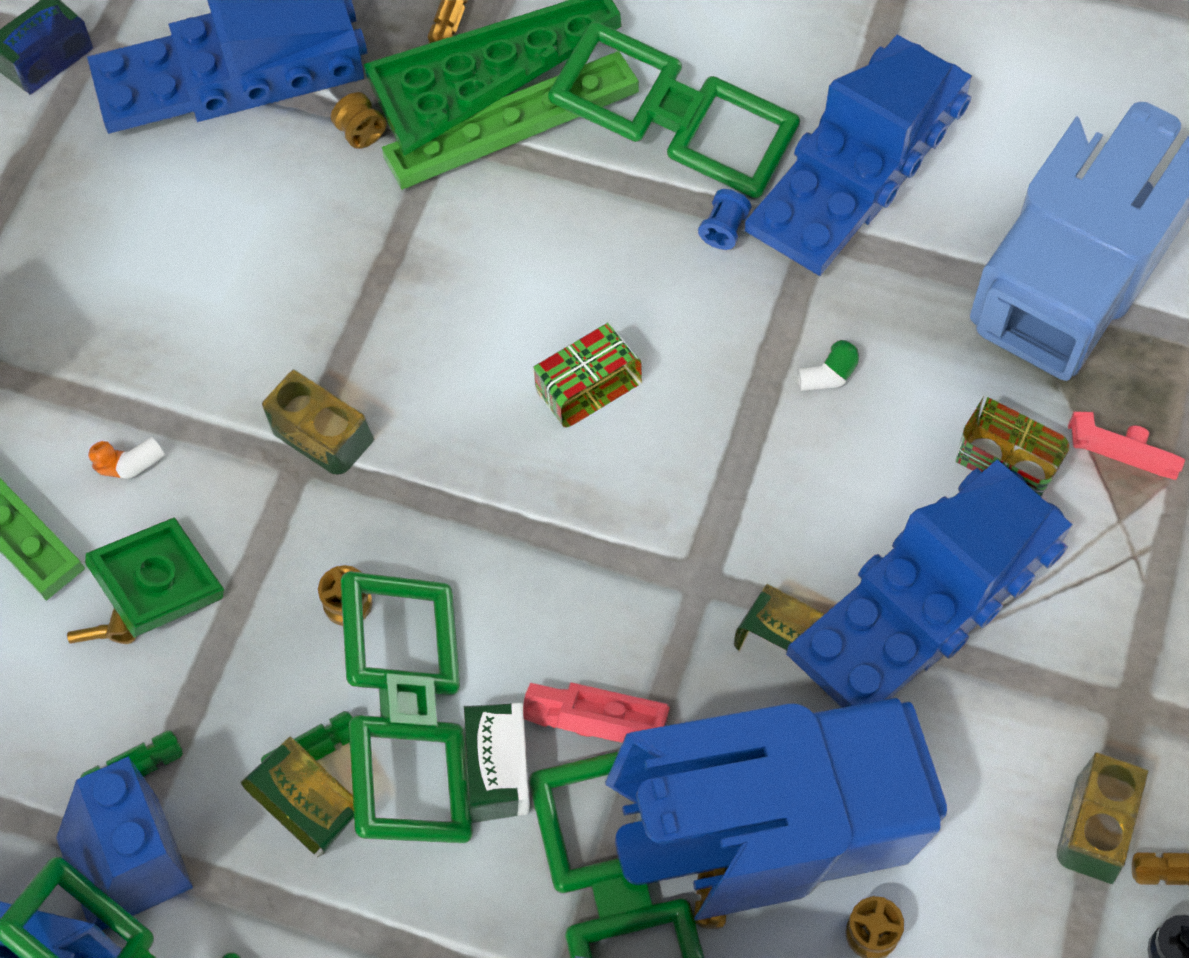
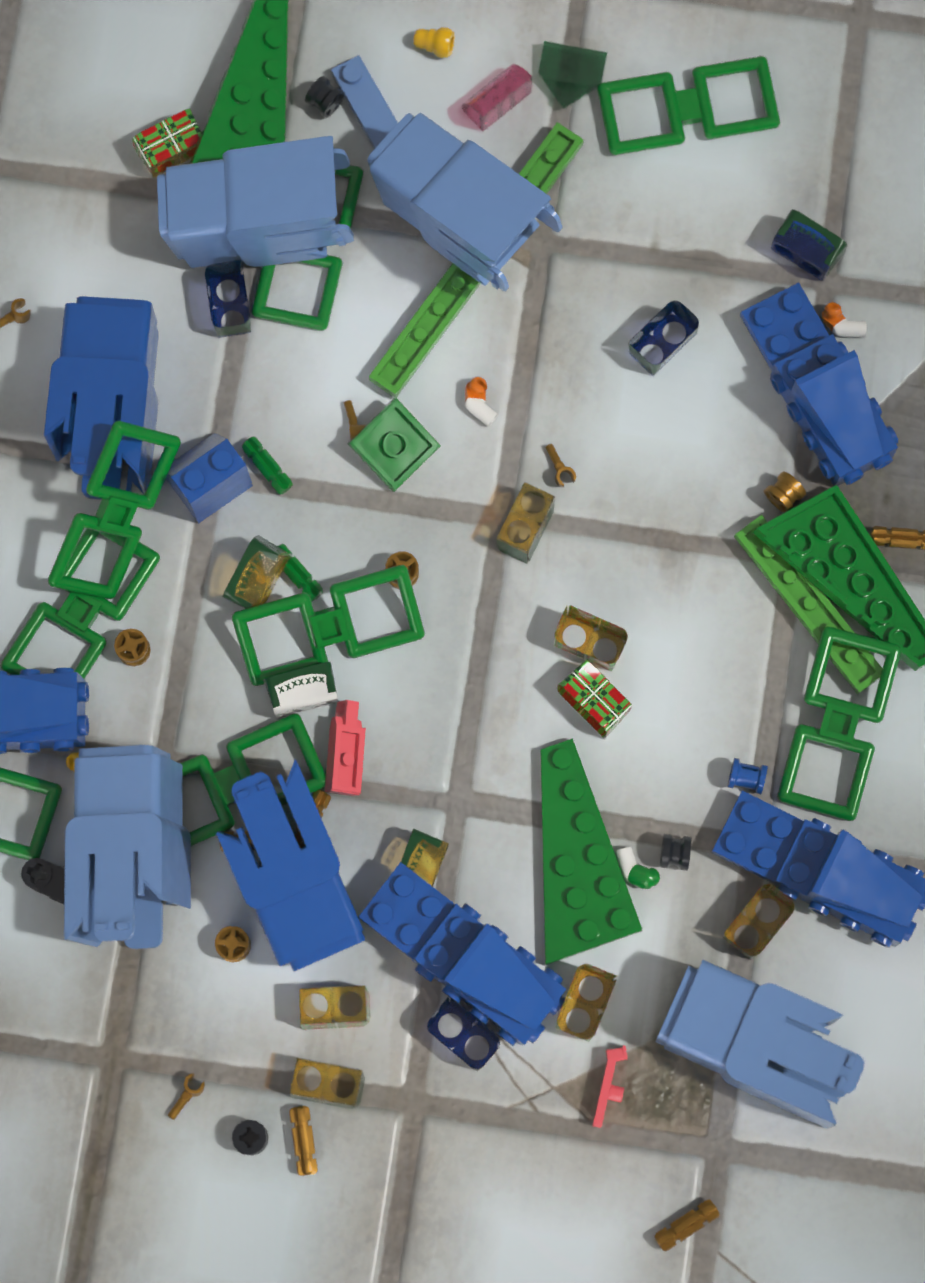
camera: 80 degrees right, 15 degrees up
none -> clear yellow piece [299,985,370,1030]
none -> clear blue piece [427,996,500,1072]
none -> green wing [540,738,642,966]
none -> pearl gold hand [545,444,576,487]
none -> clear yellow piece [554,605,628,671]
none -> clear blue piece [628,301,699,376]
none -> black wheel [660,834,692,871]
none -> clear yellow piece [723,884,795,960]
none -> arm [822,302,867,338]

